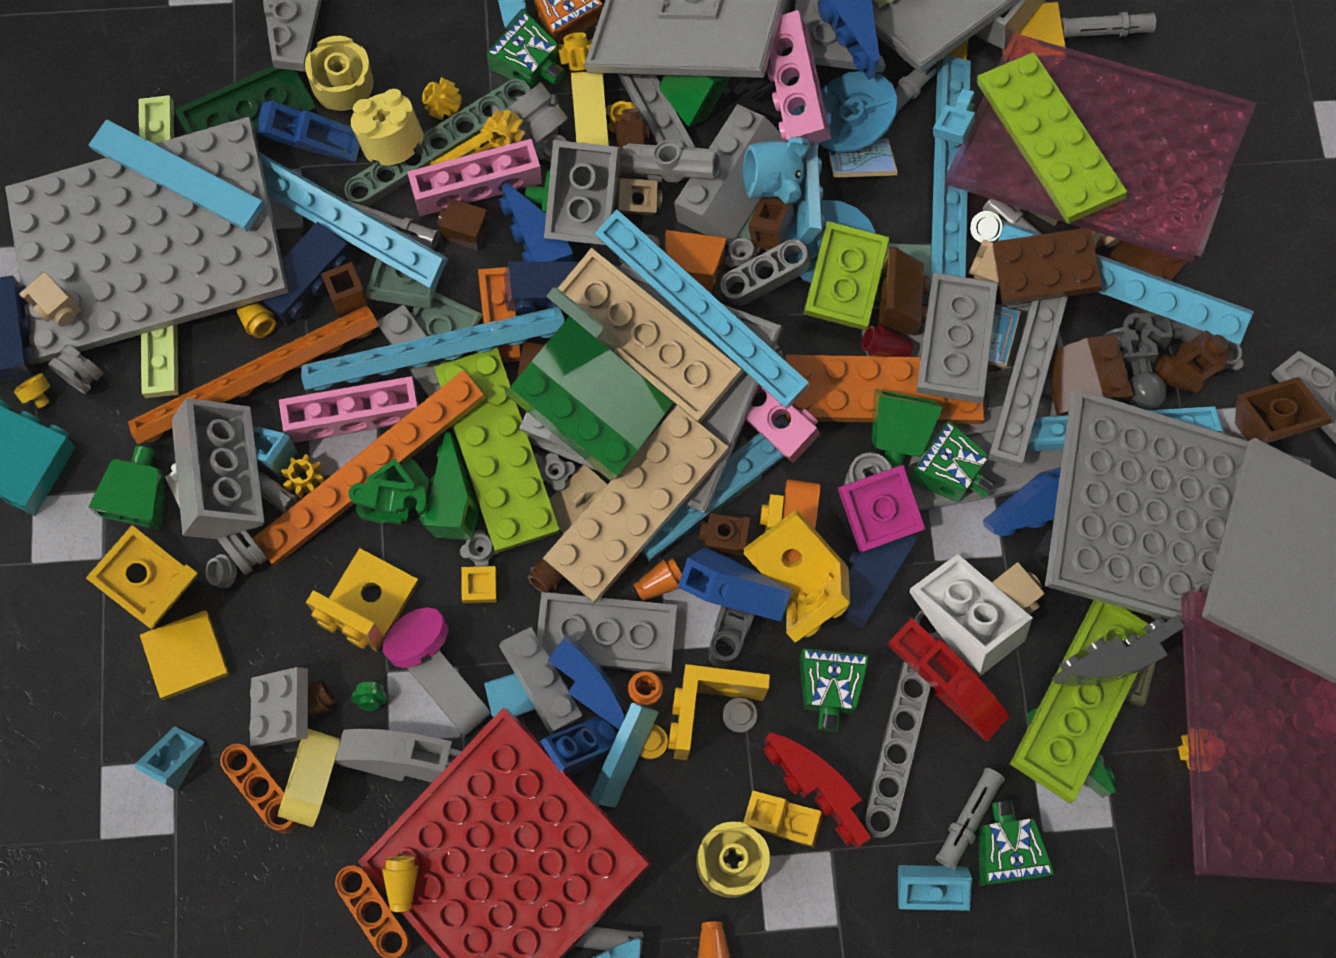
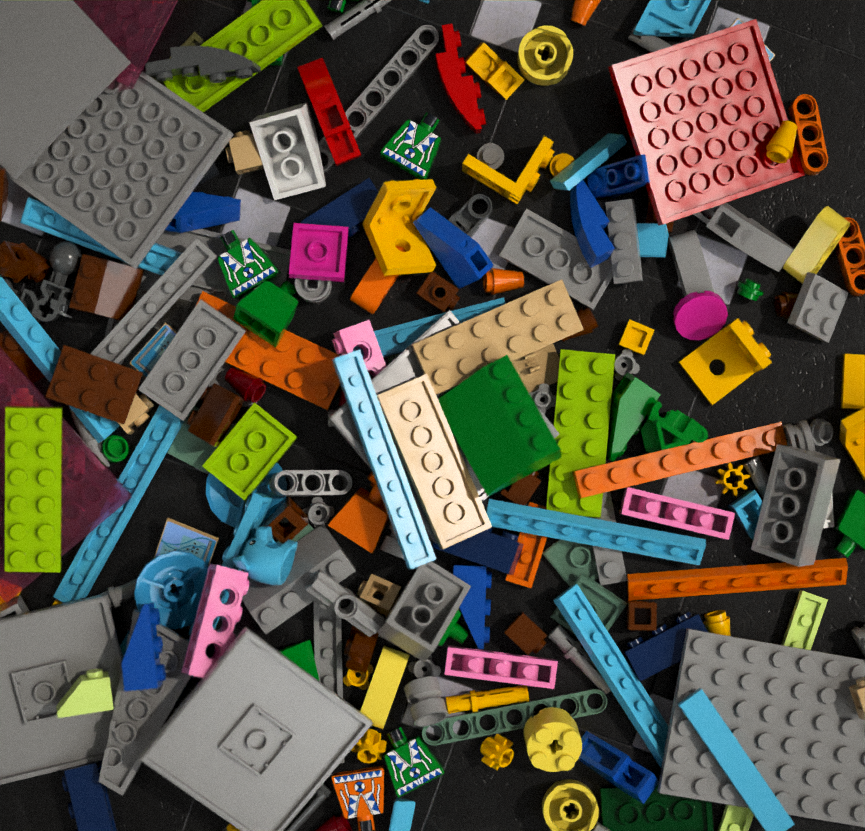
camera: 150 degrees left, 15 degrees up
yellow gear [484,109,525,148] -> none
sand green tile [546,287,621,352] -> none
orange cone [628,671,663,708] -> none
yellow plate [760,494,784,532] -> none
medium azure plate [933,88,975,144] -> none

